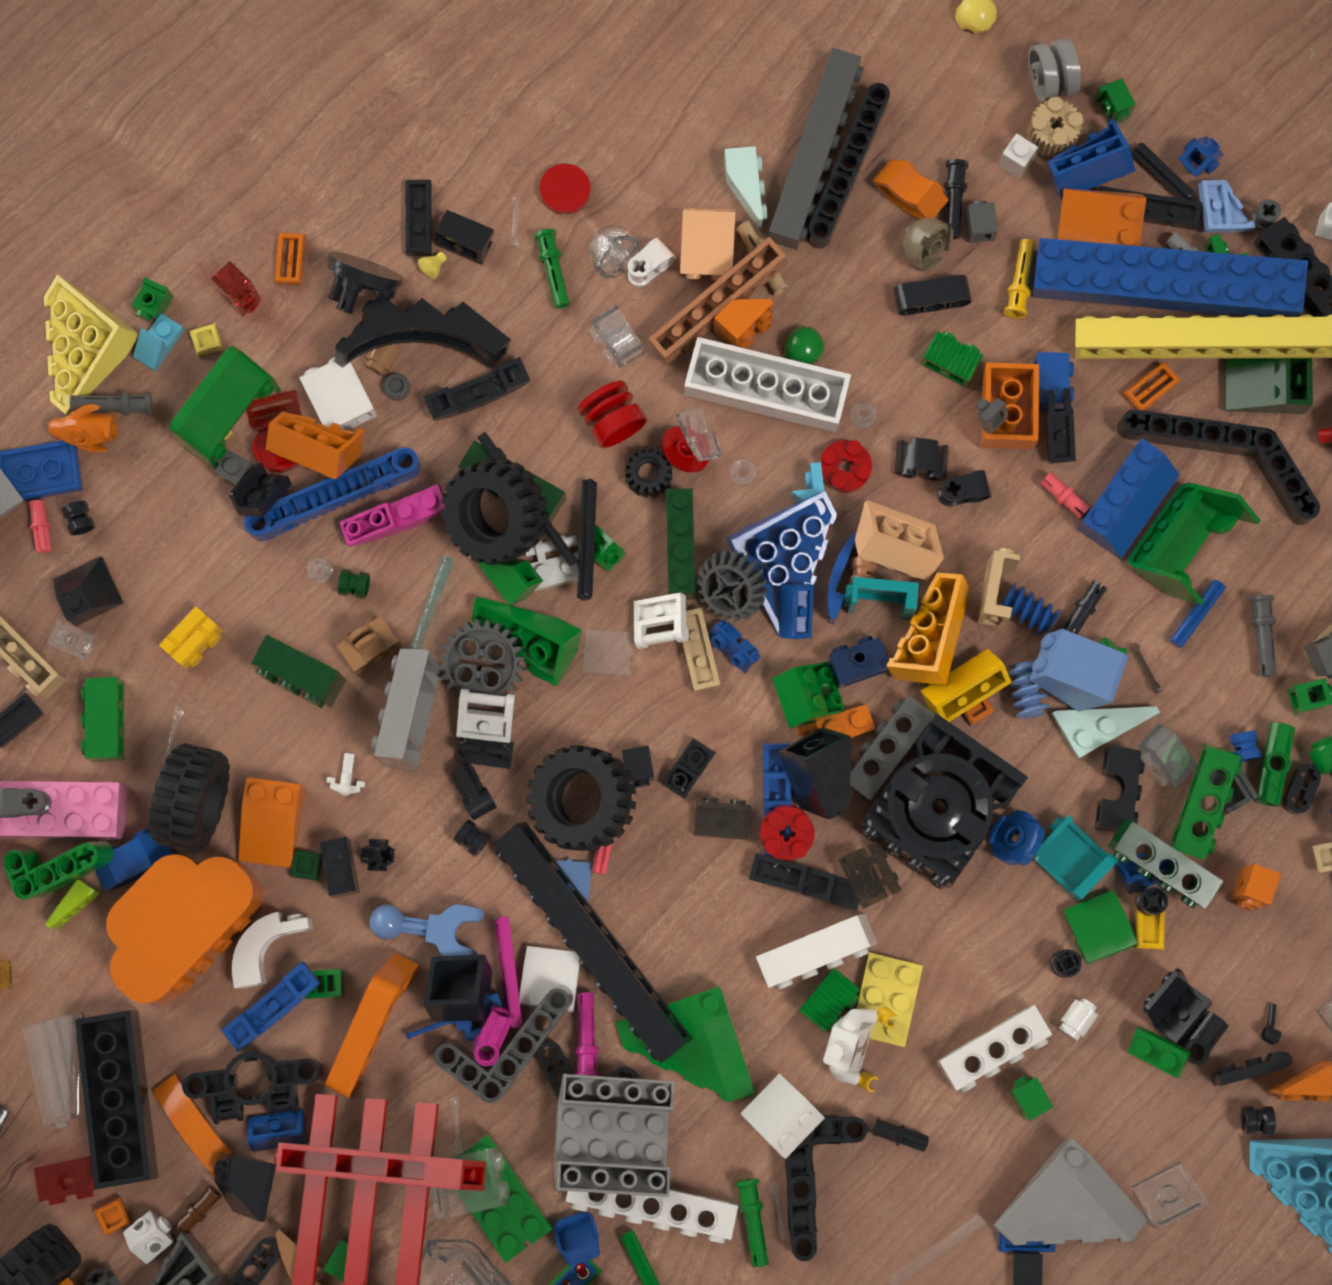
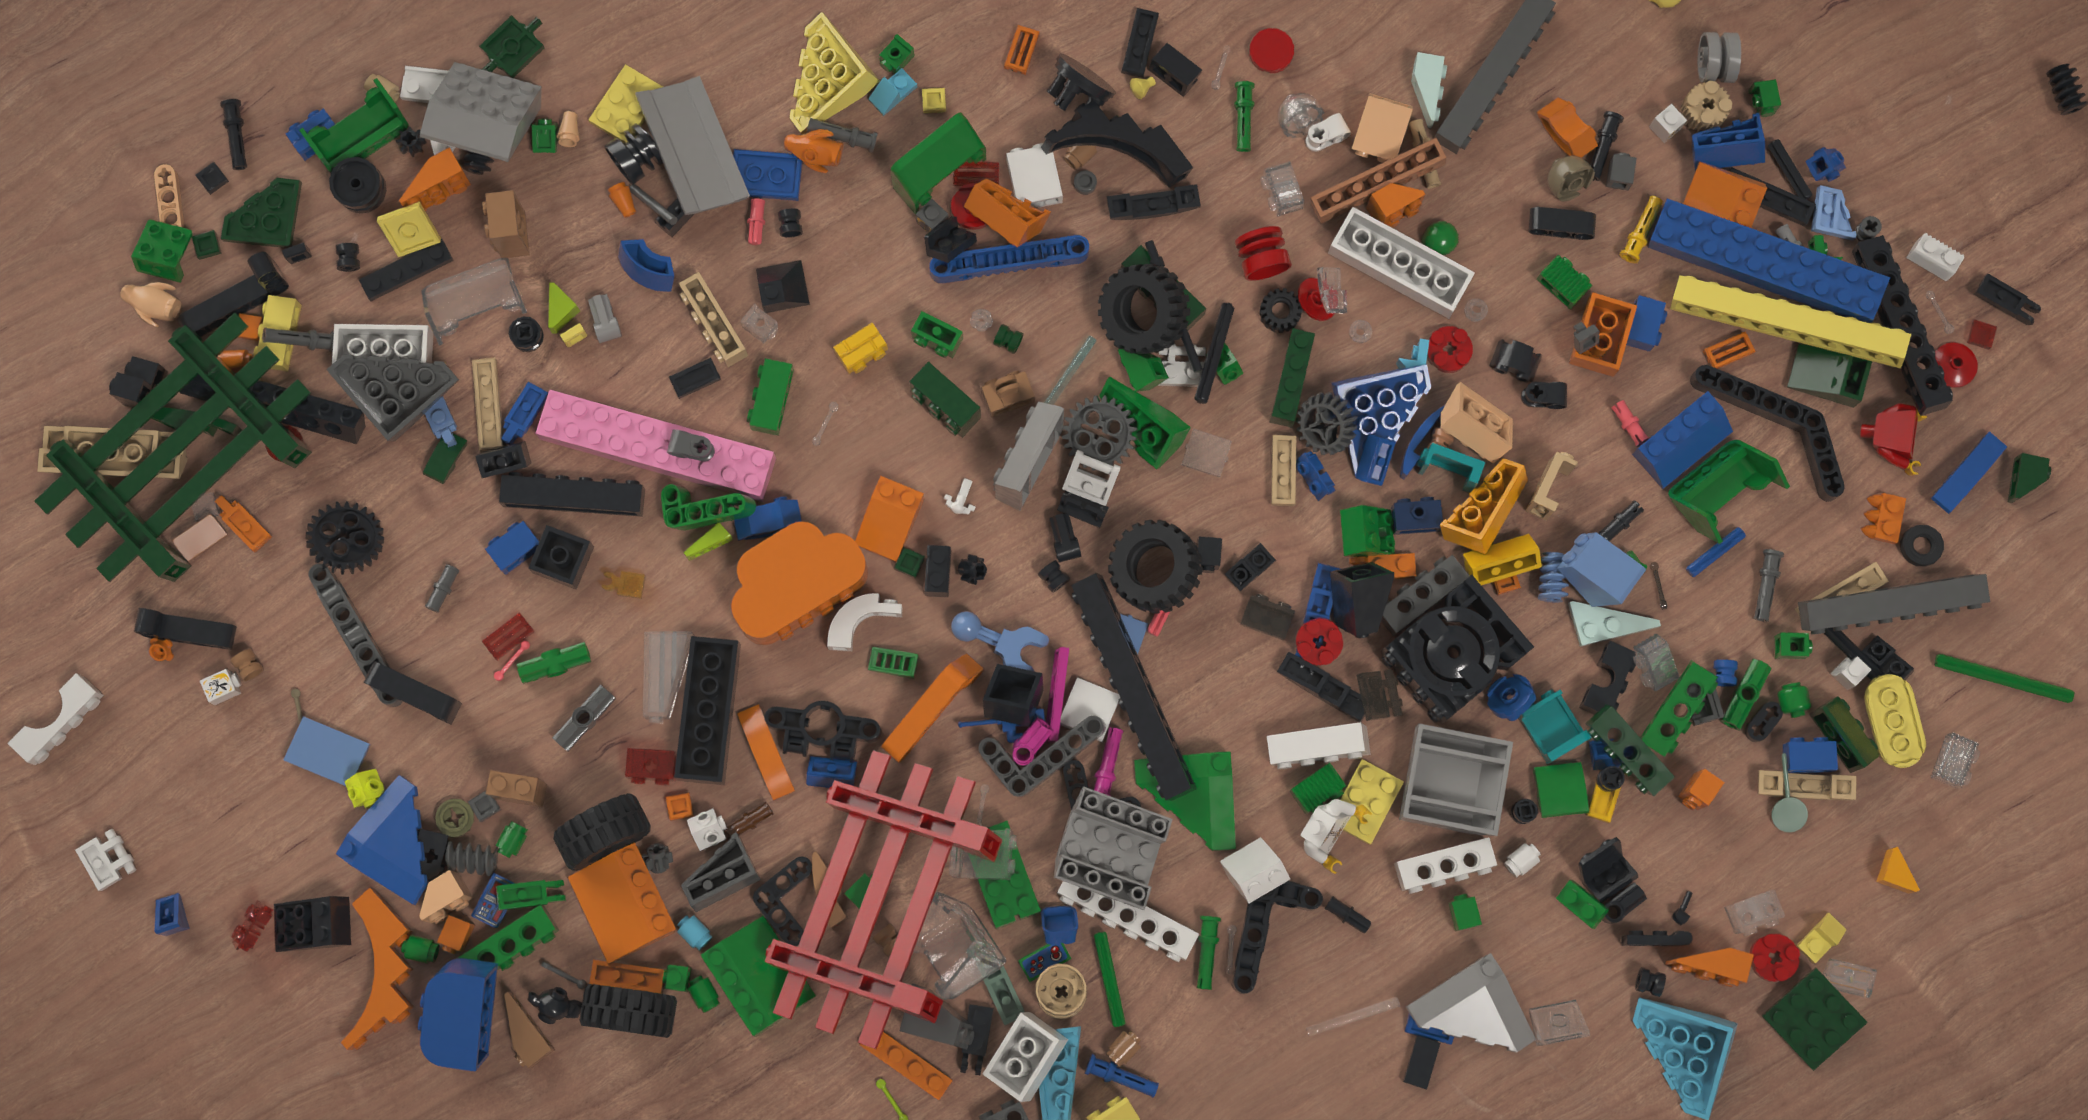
camera: 10 degrees right, 0 degrees up
black tyre [148,743,230,853] -> none
clear red brick [211,261,262,317] -> none
black slope [214,1153,276,1222] -> none
blue slope [221,961,320,1052] -> none
dark pink slope [339,484,445,547] -> none
white plate [634,593,689,649] -> none
black beam [808,83,890,249] -> none
blue piece [1001,582,1062,635] -> none
black hinge [1045,388,1076,464] -> none
none -> green brick [911,311,963,358]
none -> light grey slope [1399,724,1513,836]

